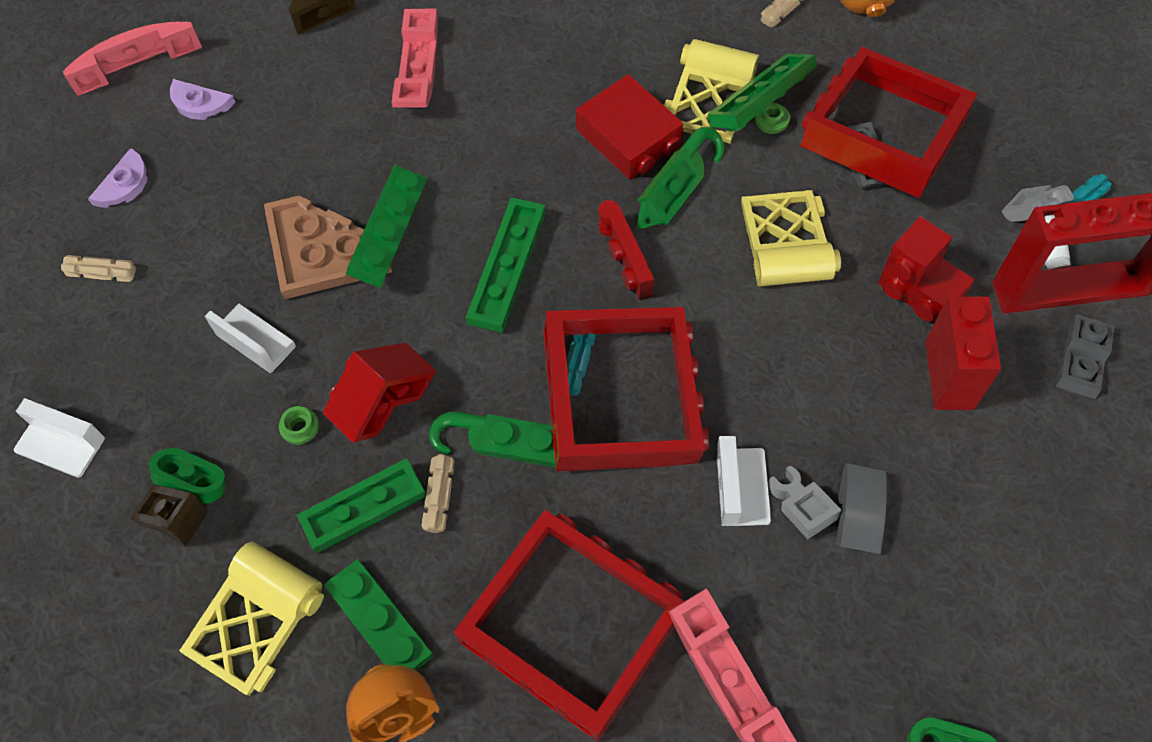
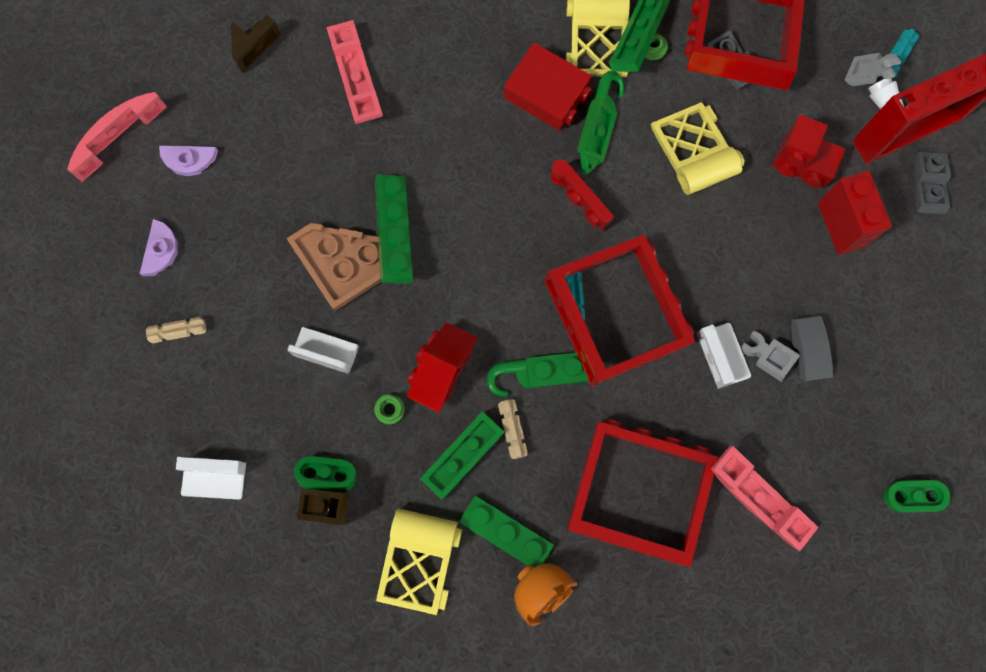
camera: 20 degrees left, 15 degrees up
green plate [466,197,546,333] -> none

